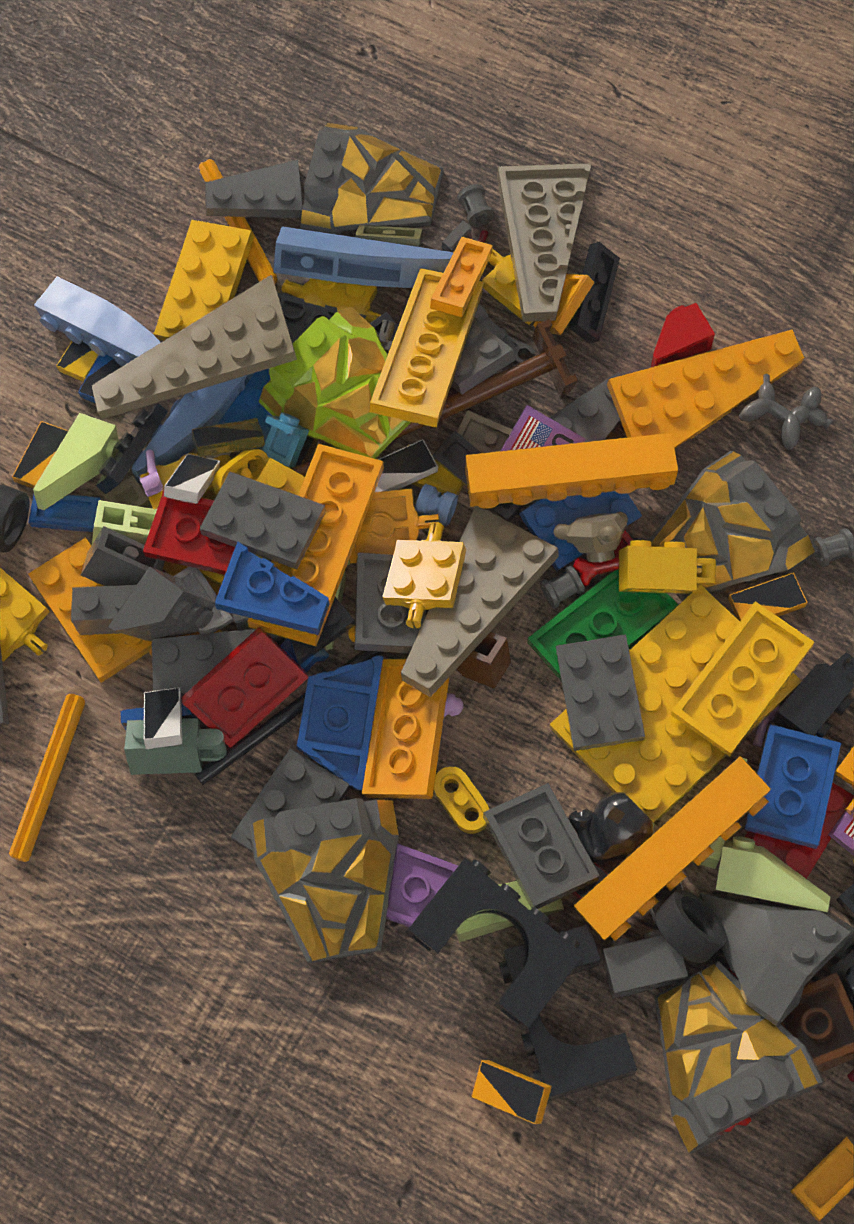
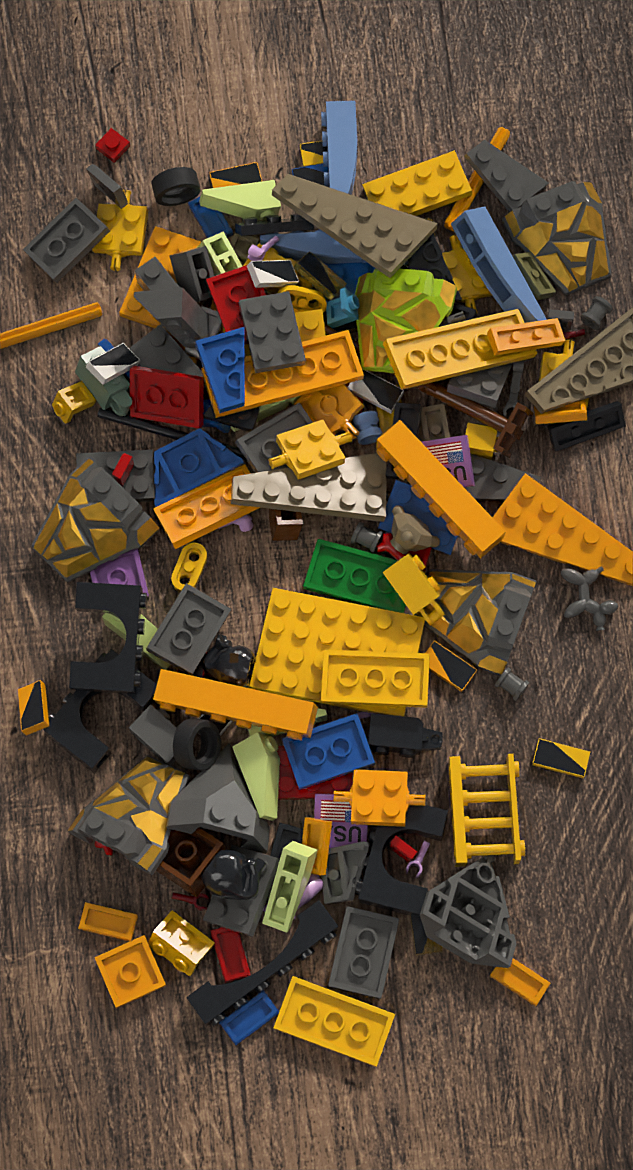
camera: 50 degrees right, 5 degrees up
dark grey plate [556,635,645,751] -> none
red slope [651,302,715,367] -> none
none -> yellow bracket [52,381,96,424]
none -> red tile [112,453,134,487]
none -> yellow brick [465,423,499,460]

